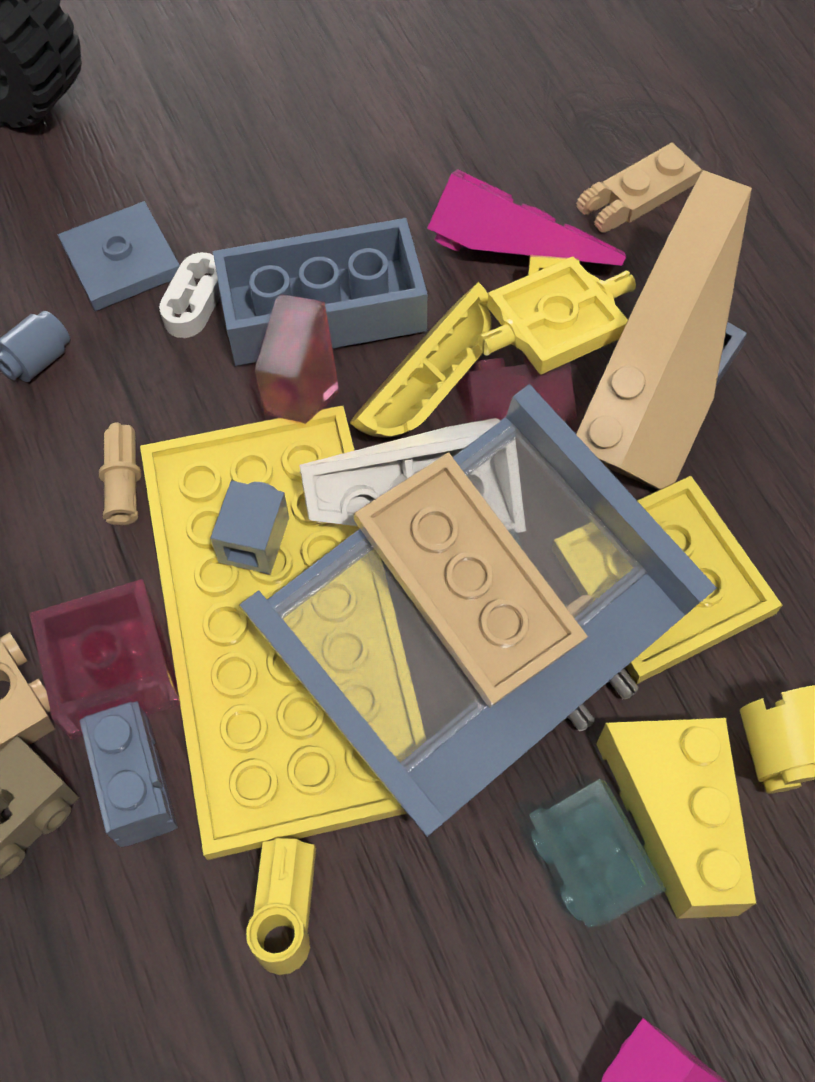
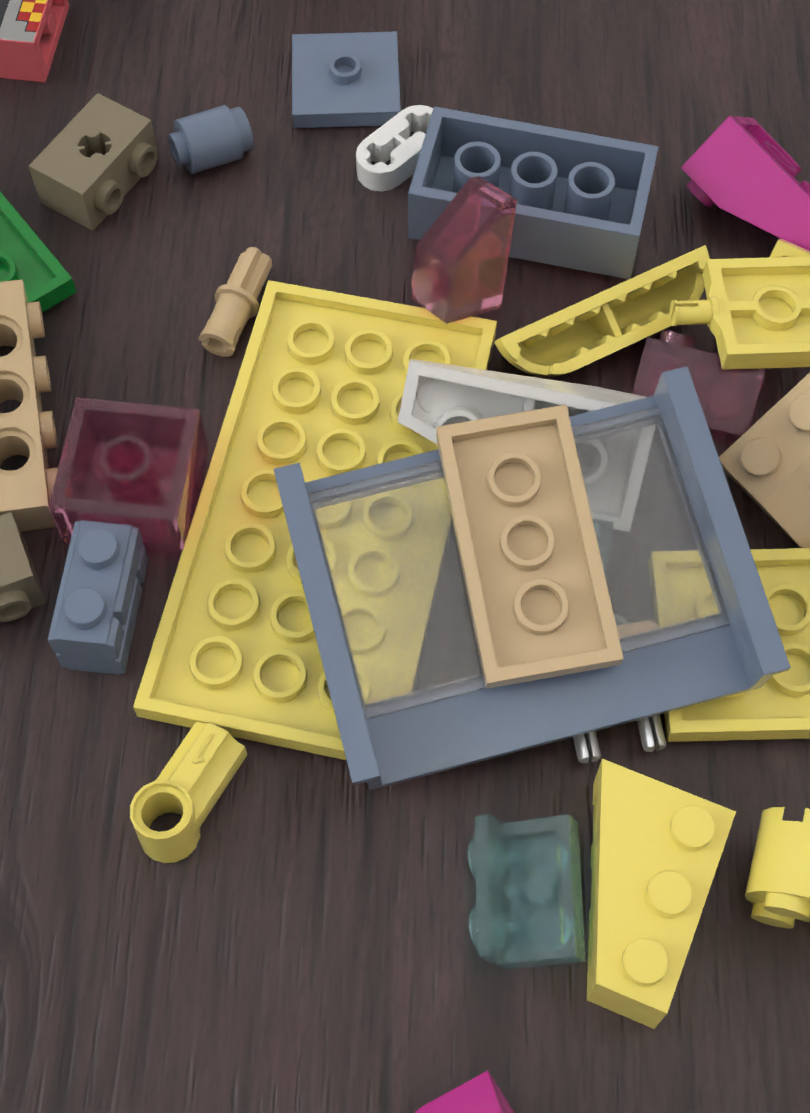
camera: 25 degrees right, 0 degrees up
sand blue brick [210,480,289,575] -> none

